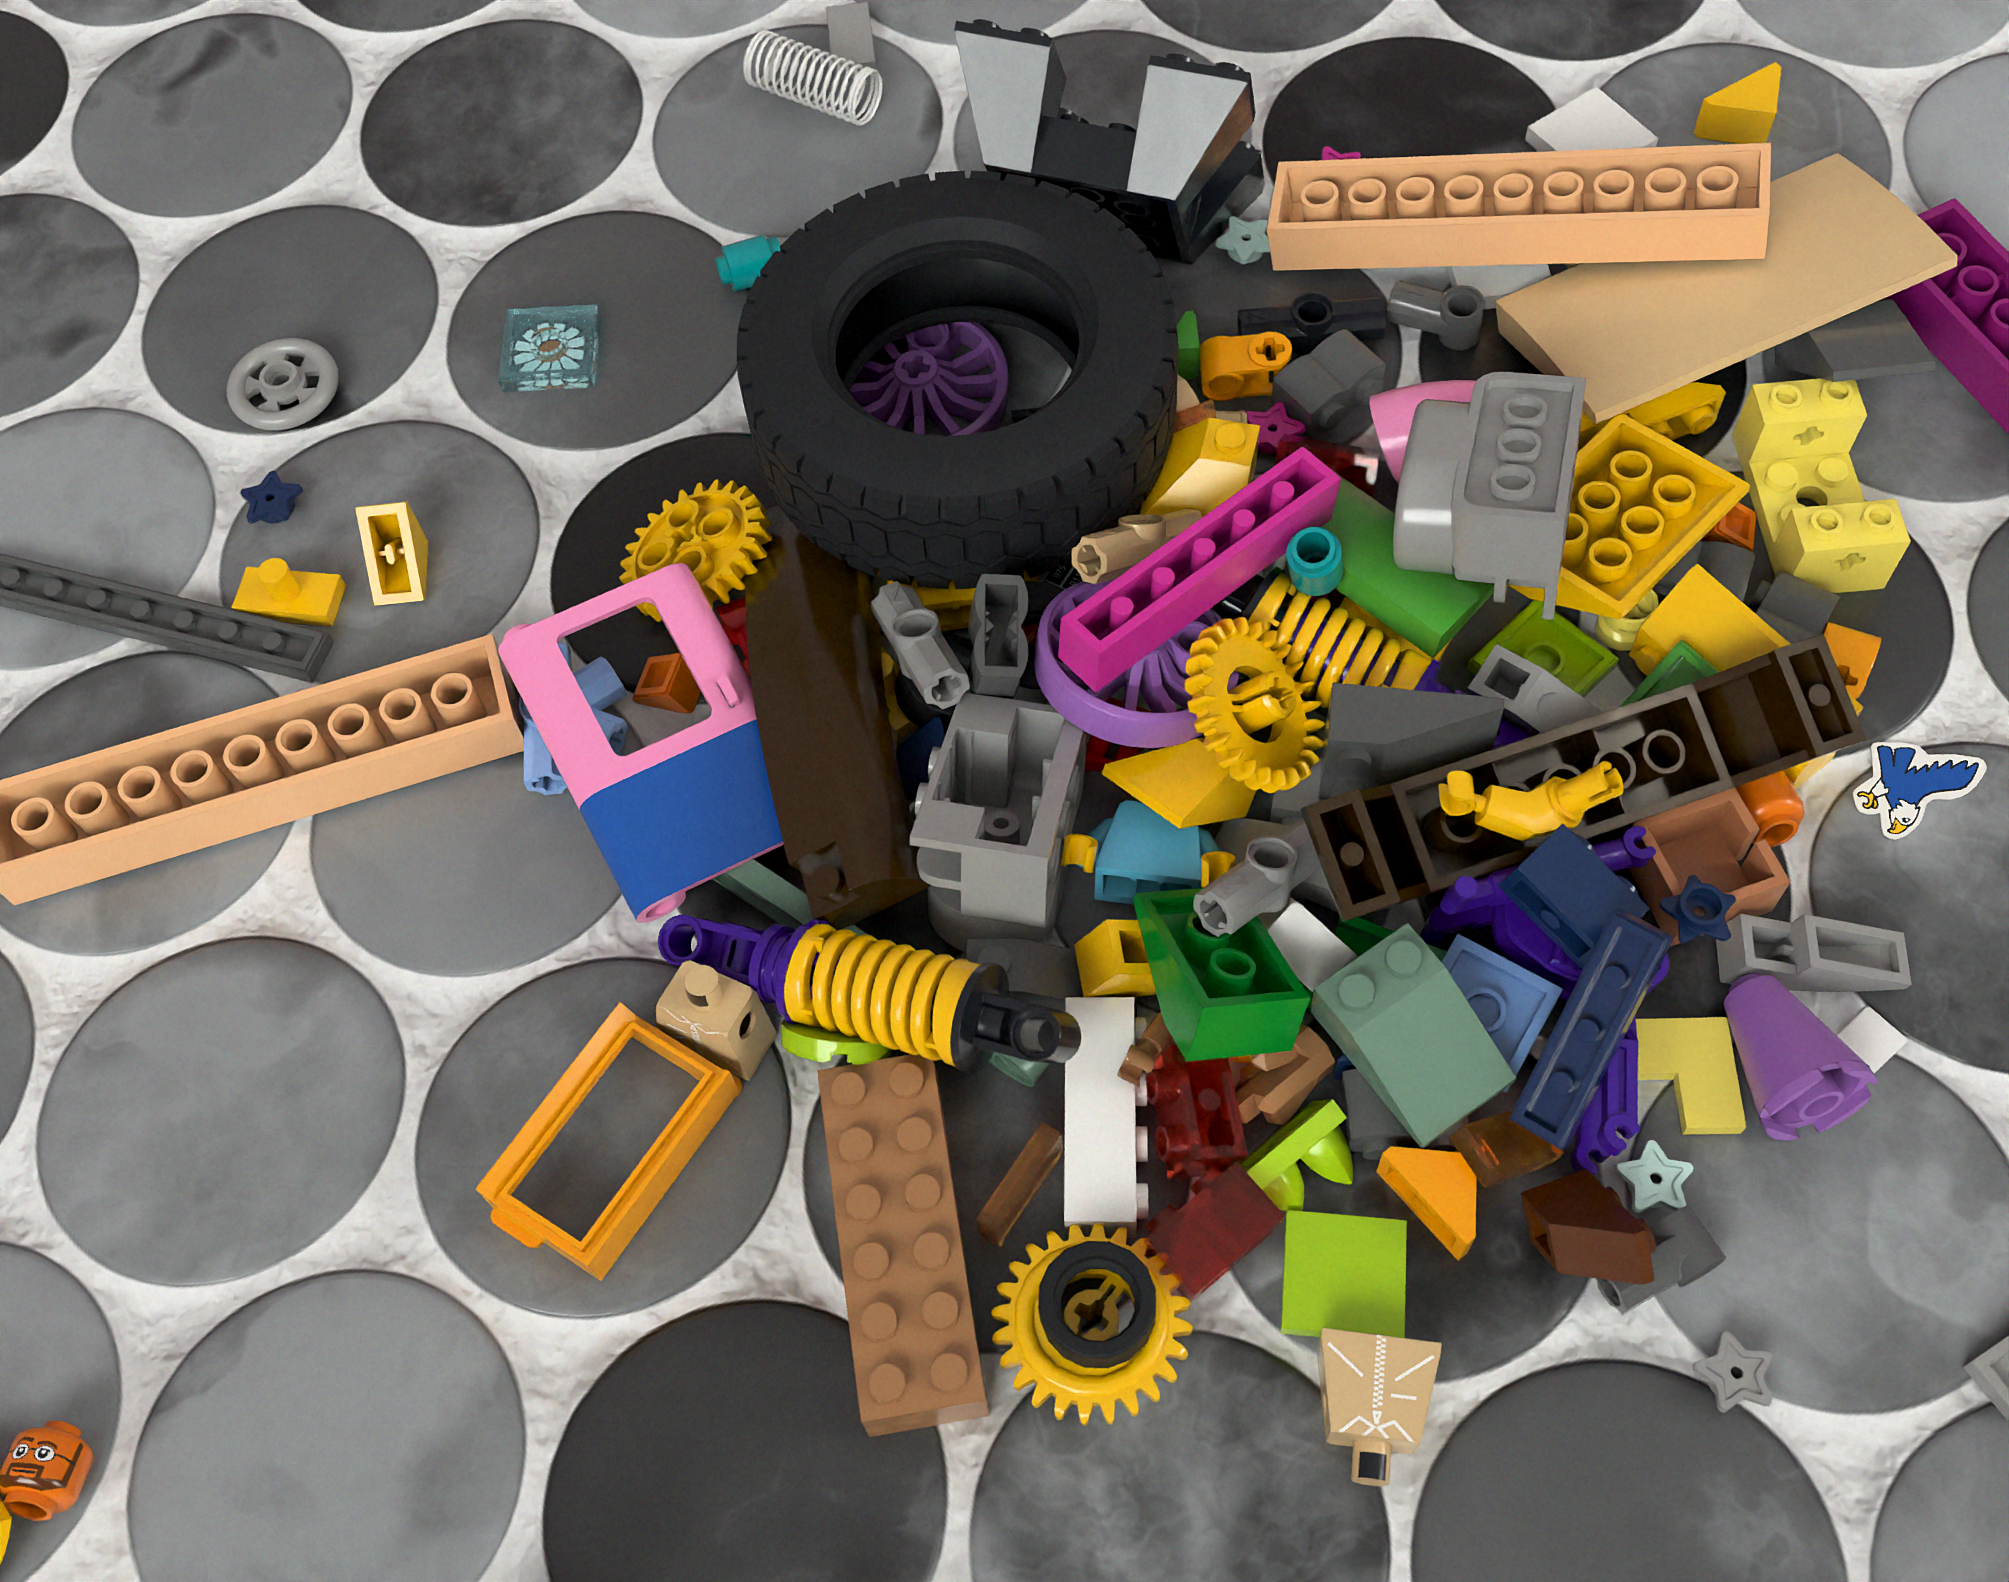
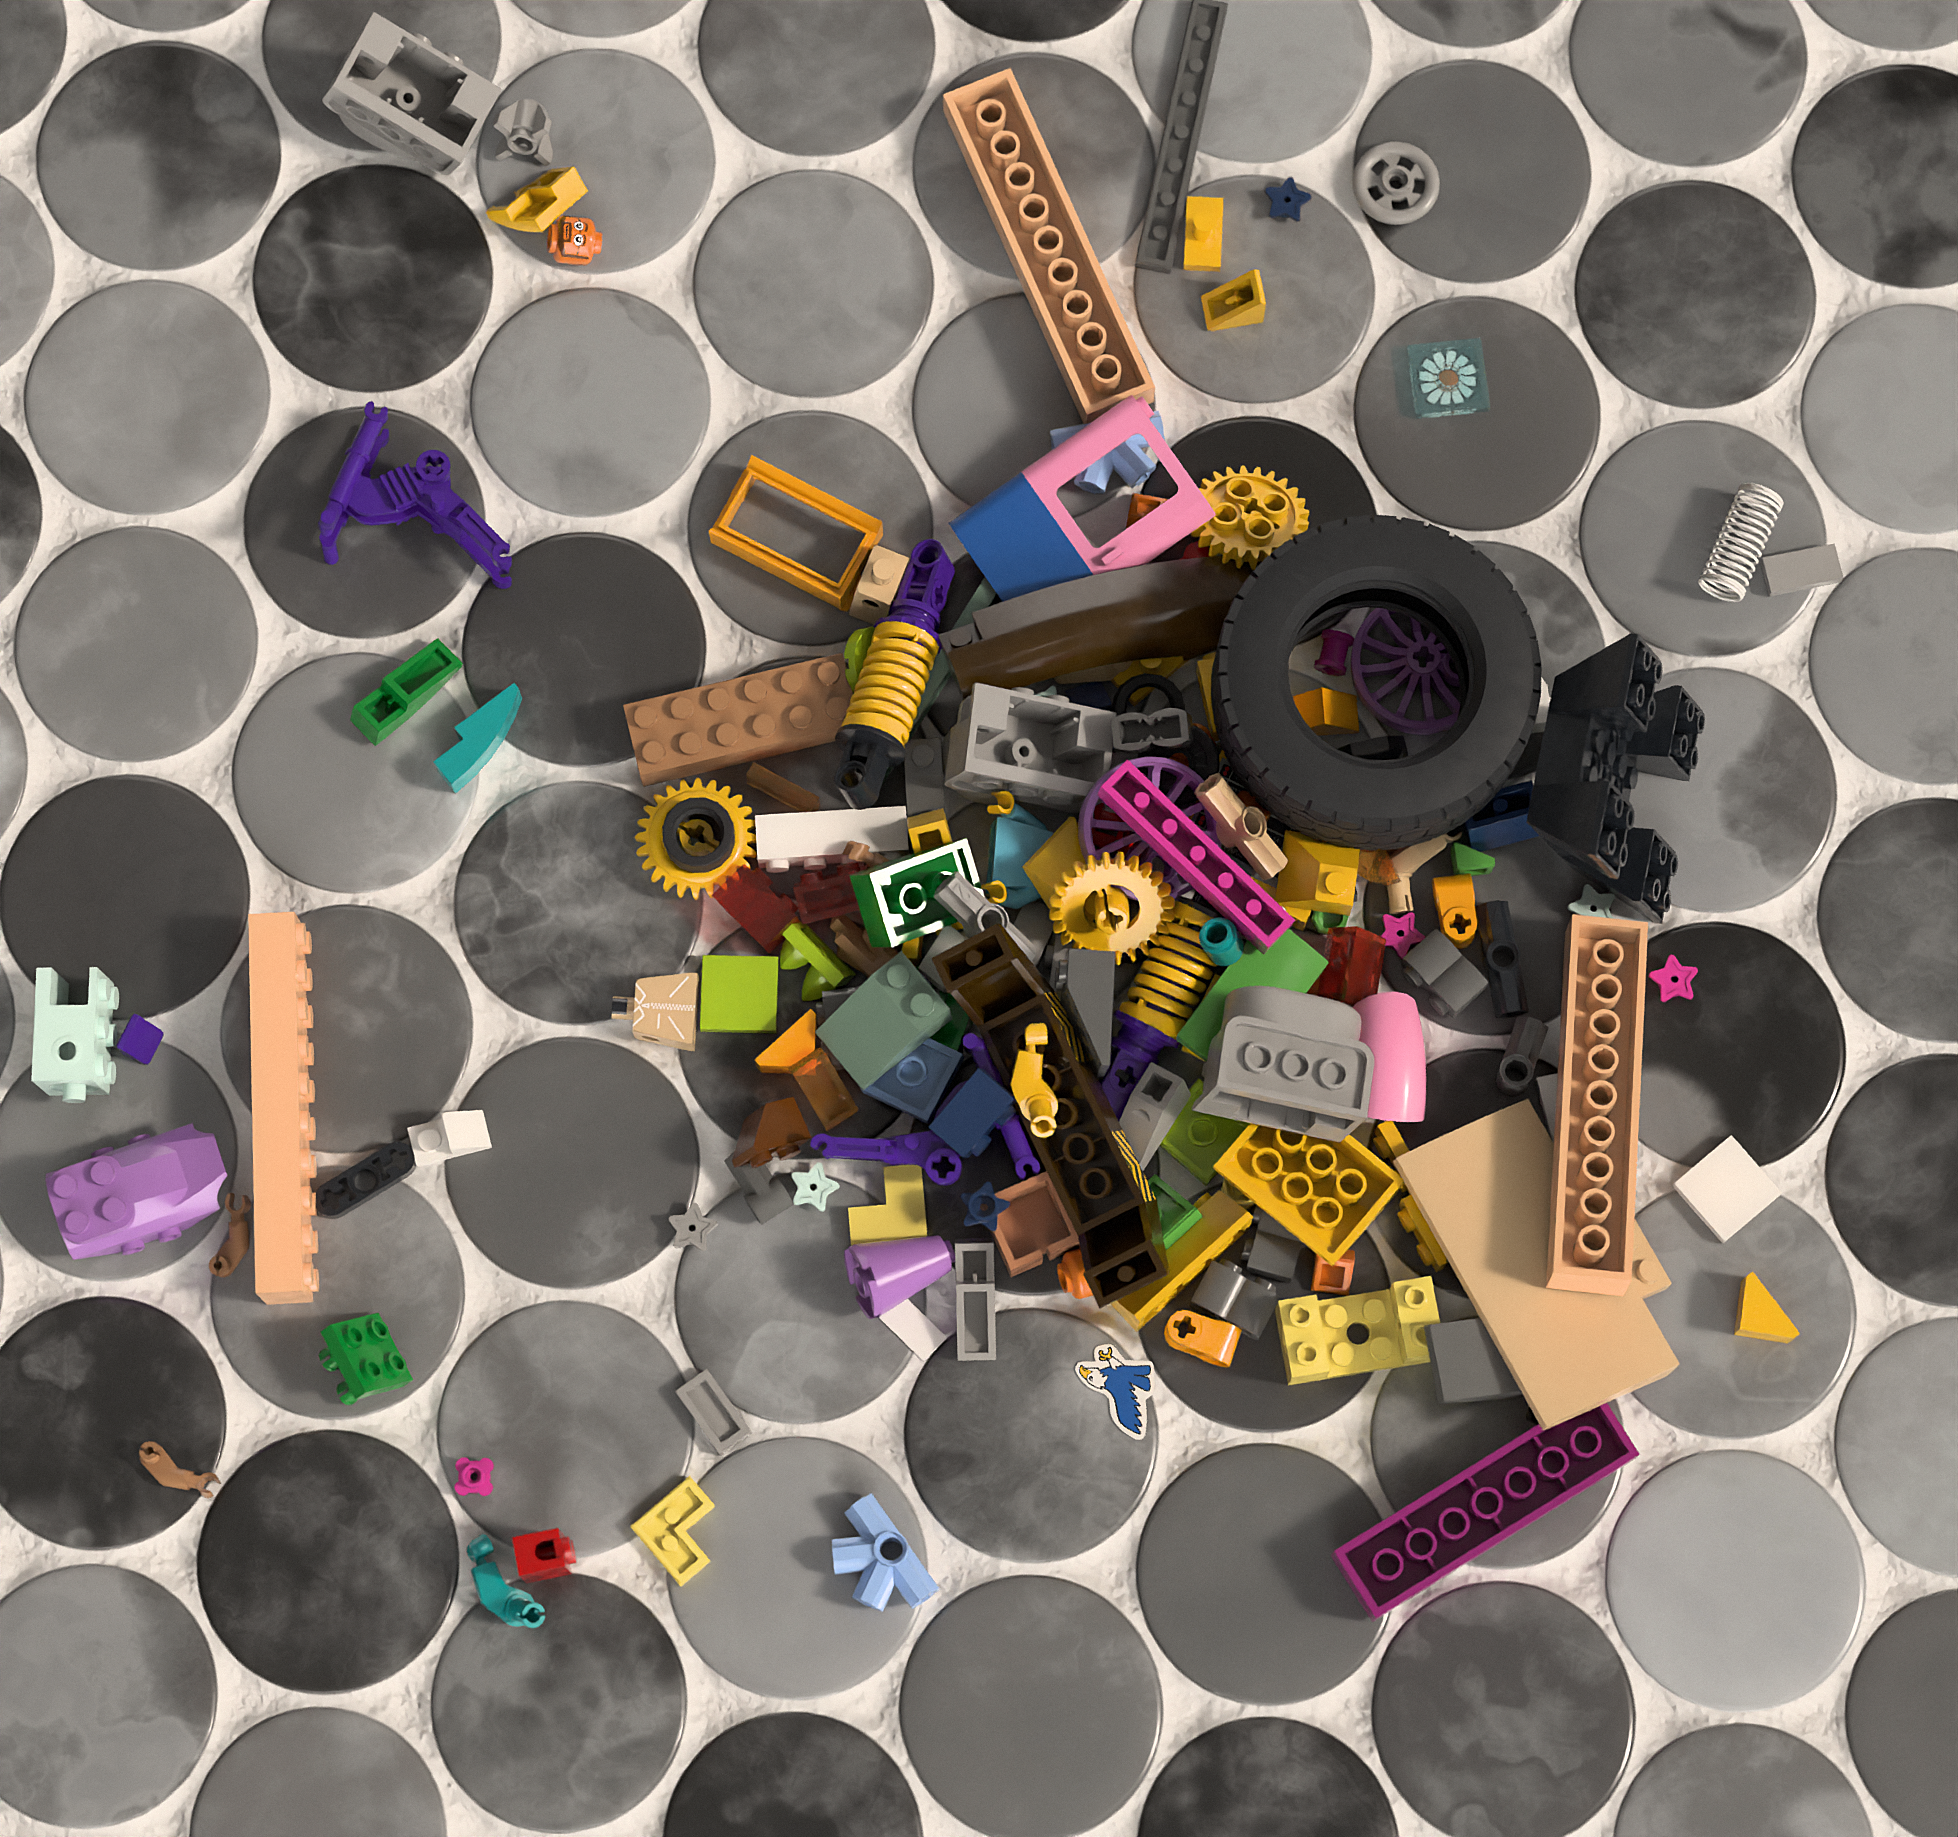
camera: 80 degrees right, 15 degrees up
teal brick [715,235,780,292] -> none
light grey piece [871,581,970,709] -> none
dark blue tile [1509,908,1675,1150] -> none

